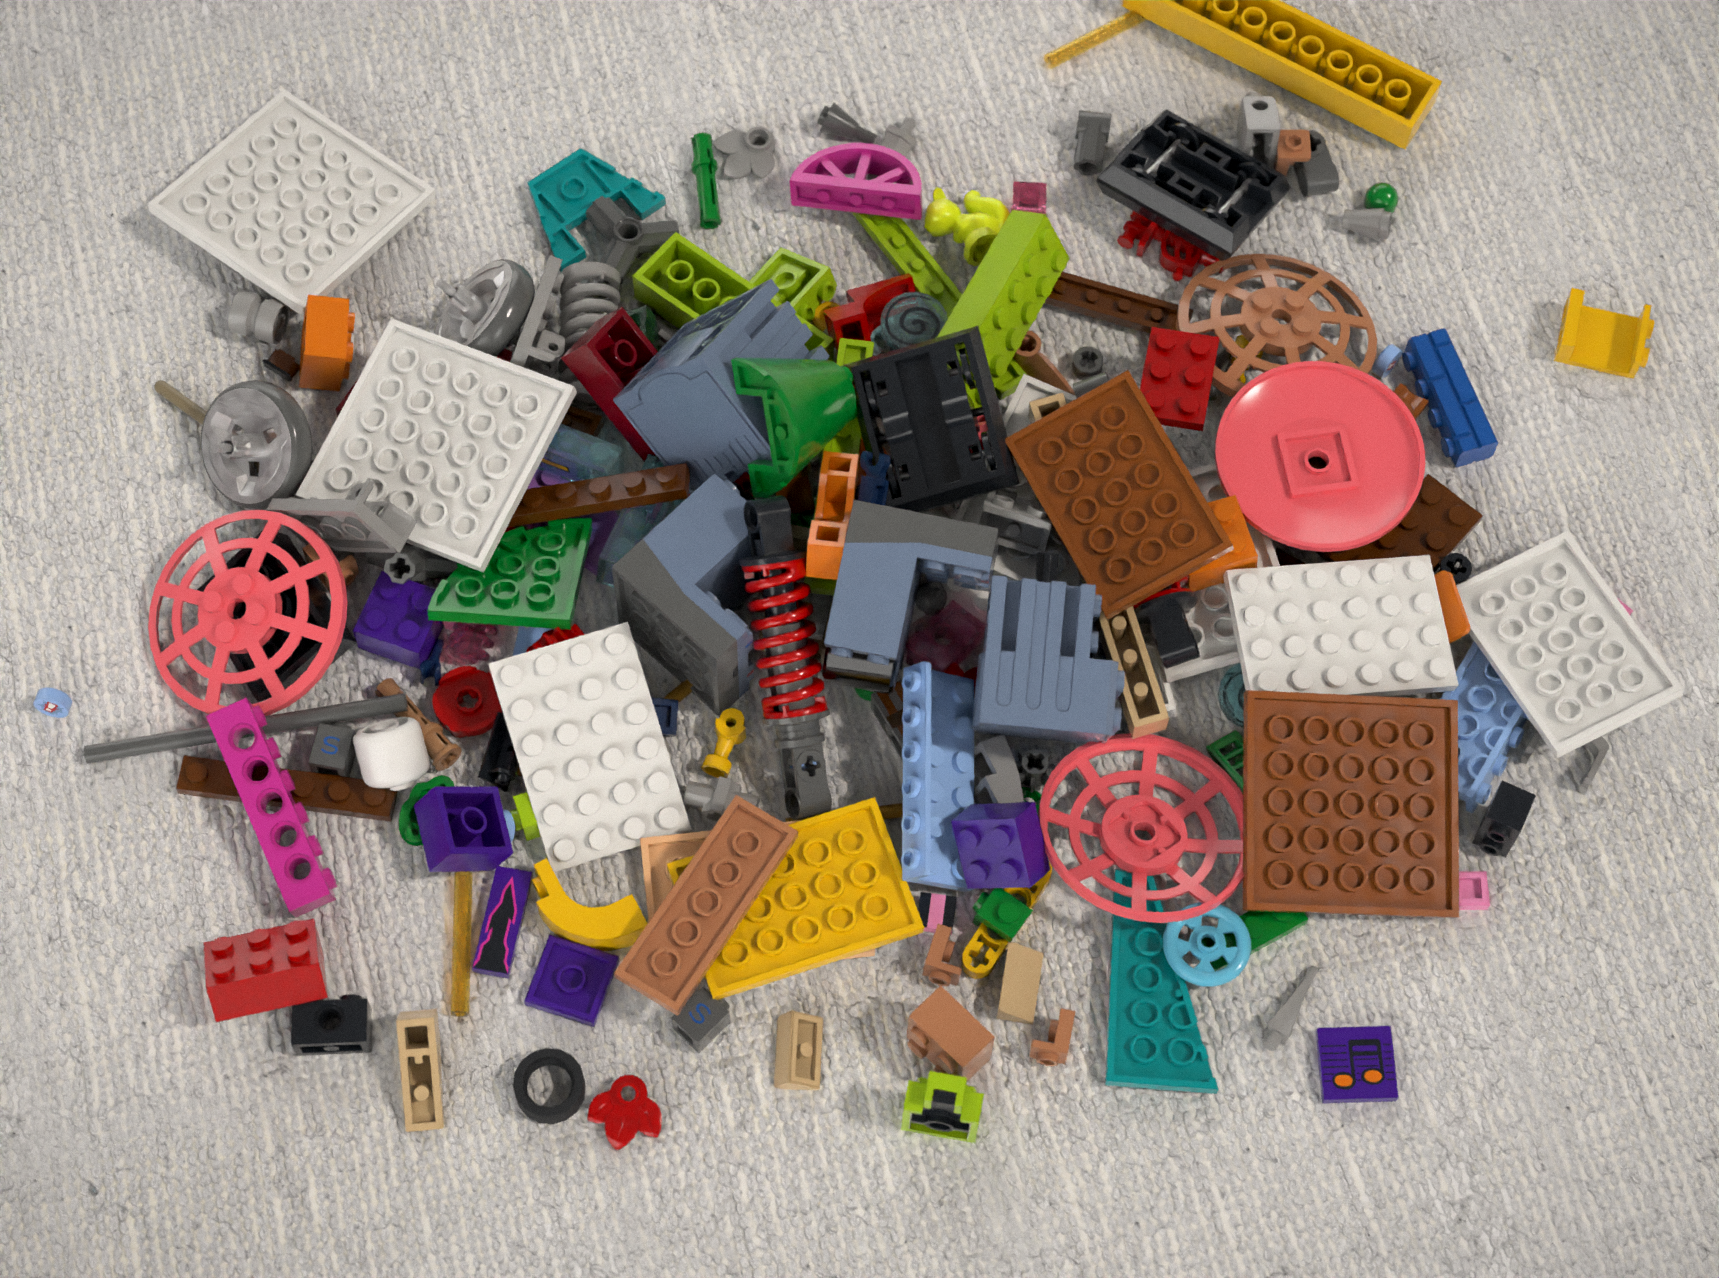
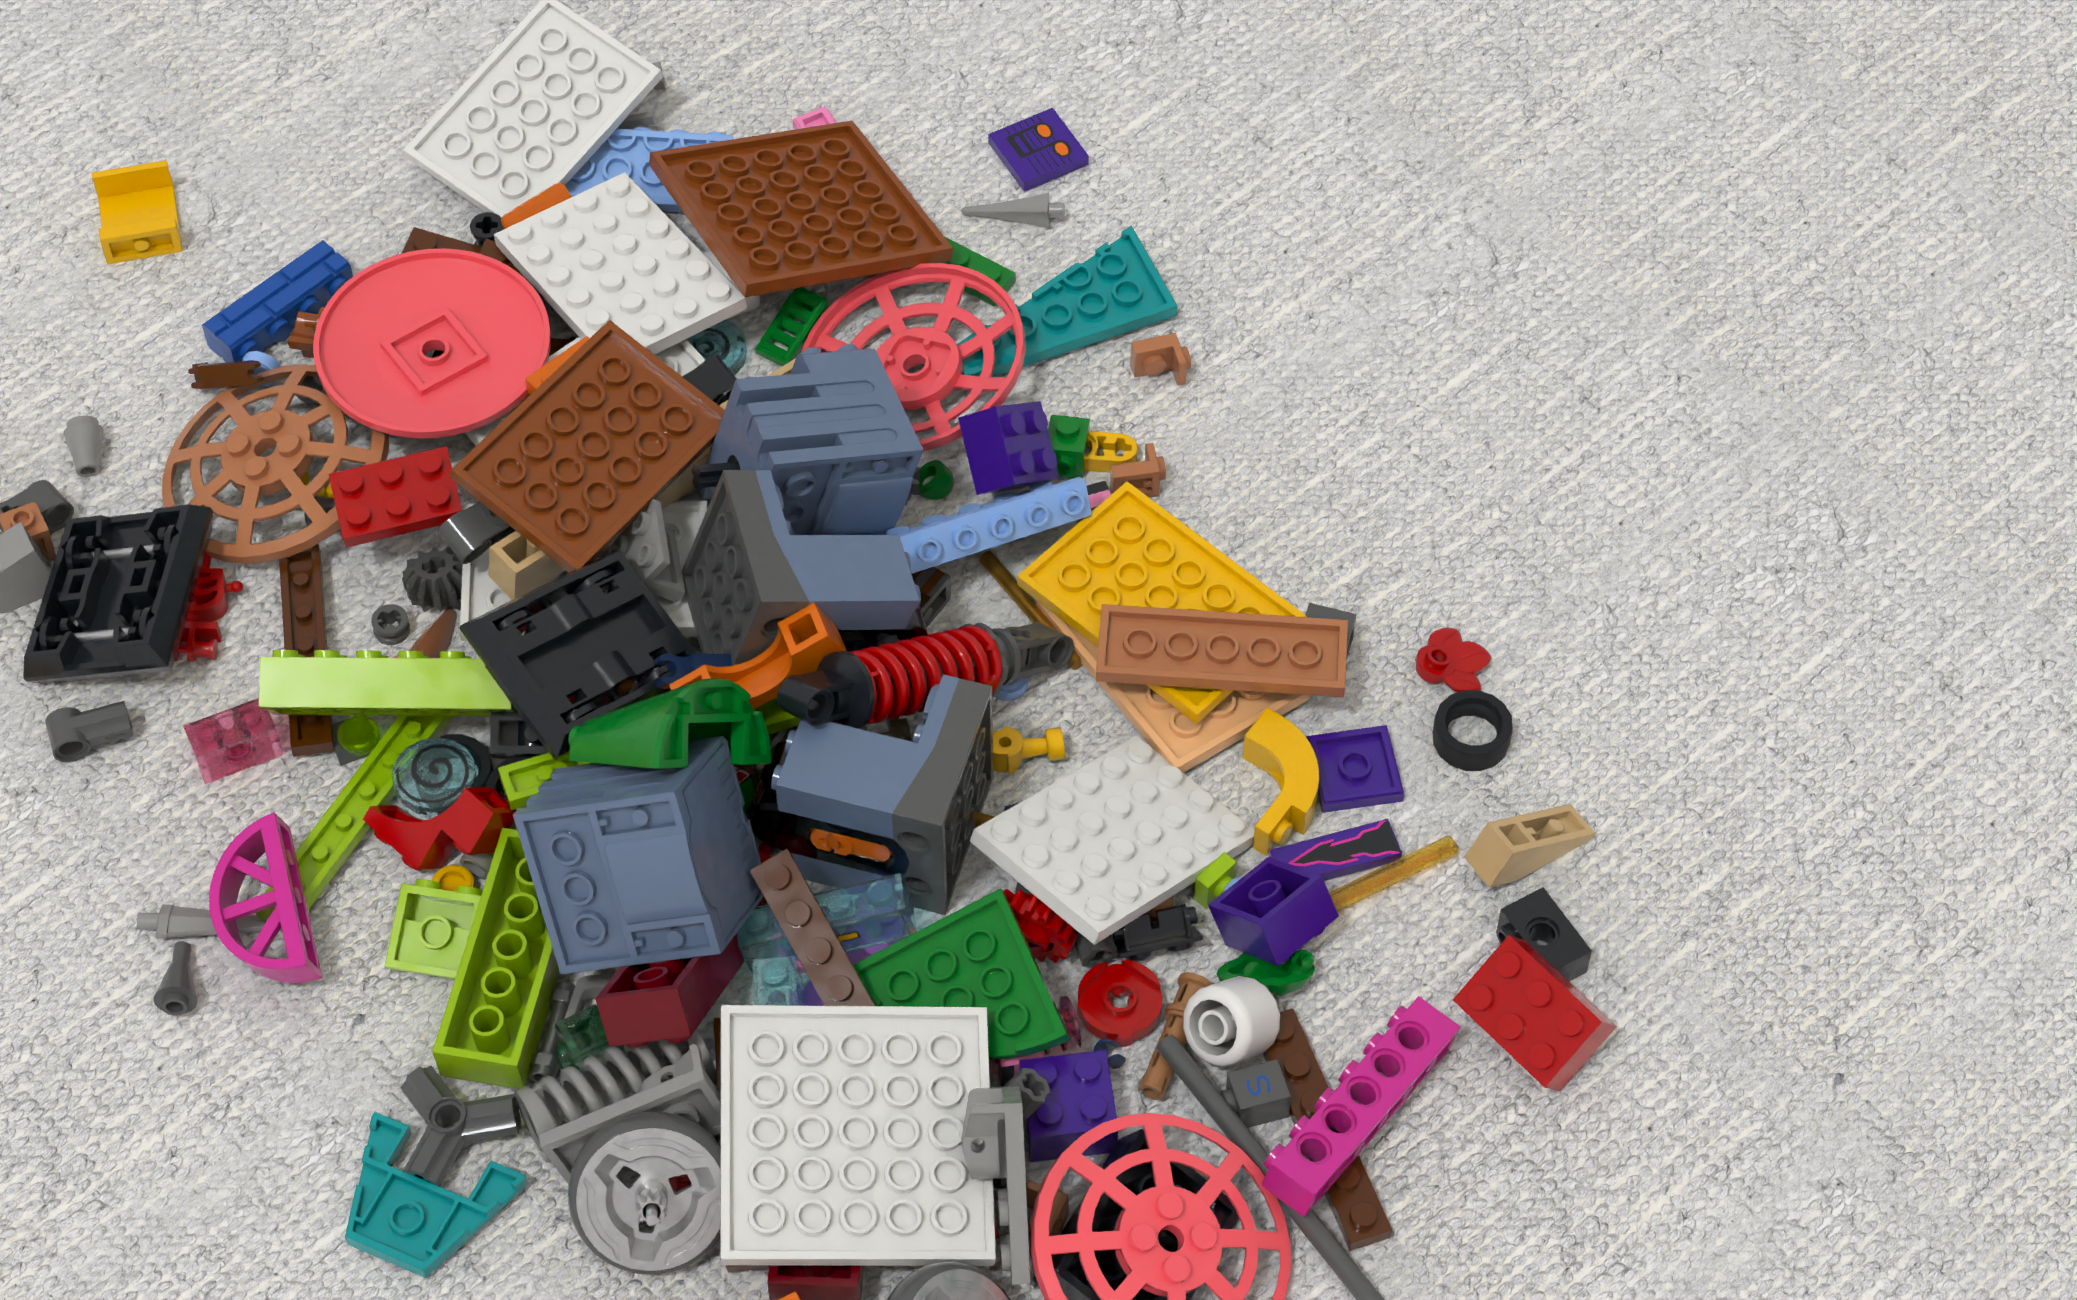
camera: 115 degrees left, 10 degrees down
light grey axle [684,777,760,822] -> none
green pin [691,133,721,229] -> none
light grey plate [714,126,775,179] -> none
tan slope [774,1010,823,1091] -> none
lime piece [901,1071,984,1143] -> none
nougat brick [907,985,995,1083] -> none
neon yellow animal [924,187,1010,267] -> none
light grey slope [974,735,1024,804] -> none
tan slope [996,942,1044,1025] -> none
medium azure plate [1163,902,1251,987] -> none
green piece [1364,182,1398,213] -> none
black brick [1472,780,1536,858] -> none
none -> reddish brown piece [188,360,264,389]

